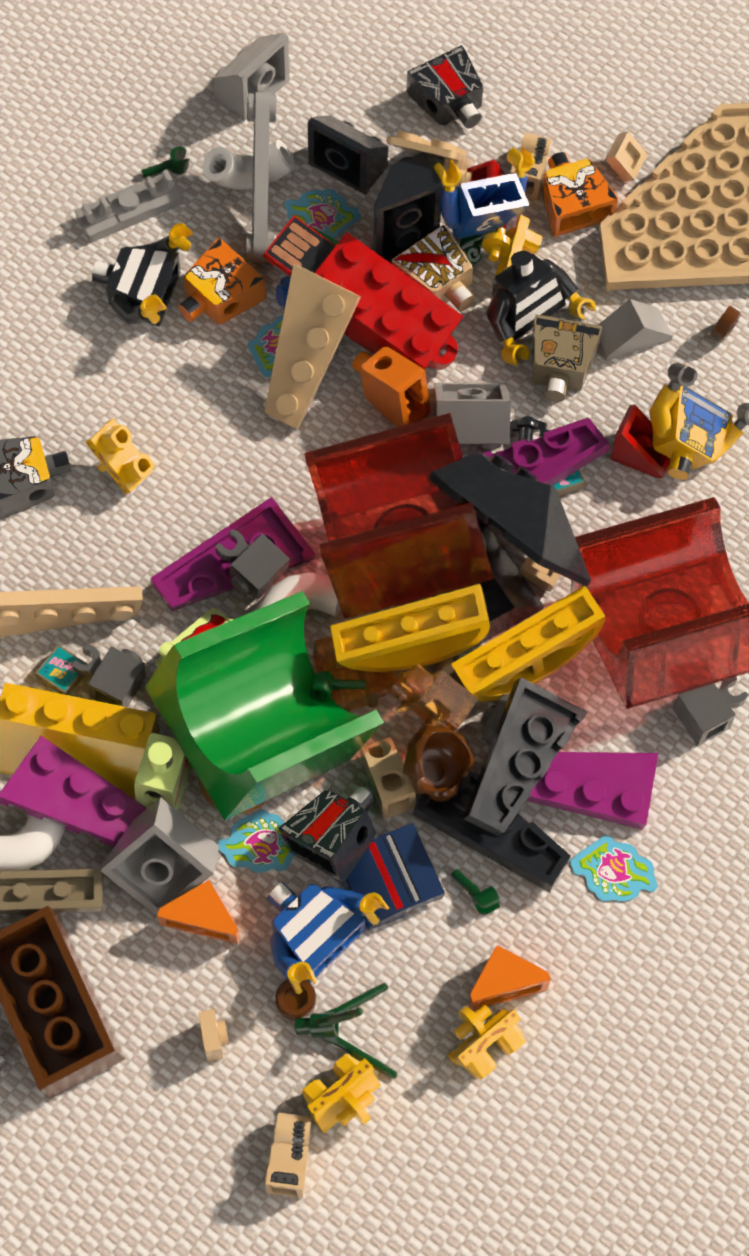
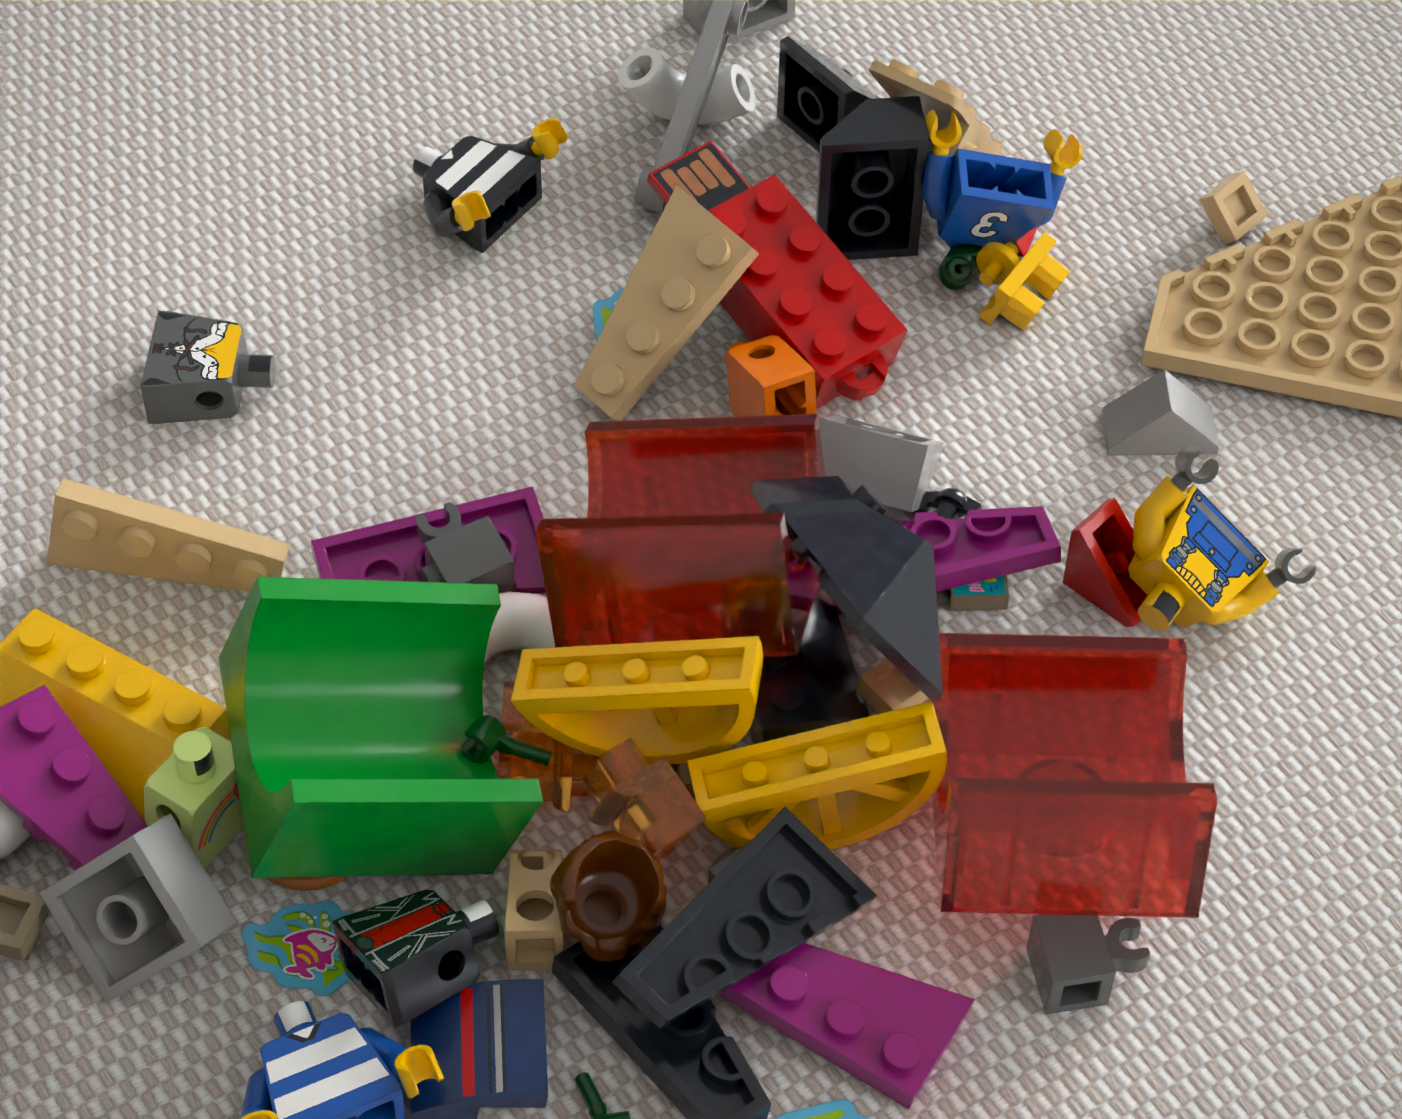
camera: 20 degrees right, 15 degrees down
tile [35,644,87,695] -> none
dark grey brick [72,644,146,707] -> none
light grey plate [75,170,184,243] -> none
yellow hips [85,418,155,494] -> none
dark green hand [141,147,190,178] -> none
orange slope [157,880,240,944] -> none
orange torso [178,238,266,324] -> none
sticker [284,189,361,238] -> none
torso [392,224,475,312] -> none
black torso [406,45,483,129] -> none
black torso [486,251,596,365] -> none
tan leg [510,132,552,201] -> none
dark tan torso [532,314,603,402] -> none
orange torso [541,152,618,237] -> none
reddish brown tile [710,305,741,342] -> none

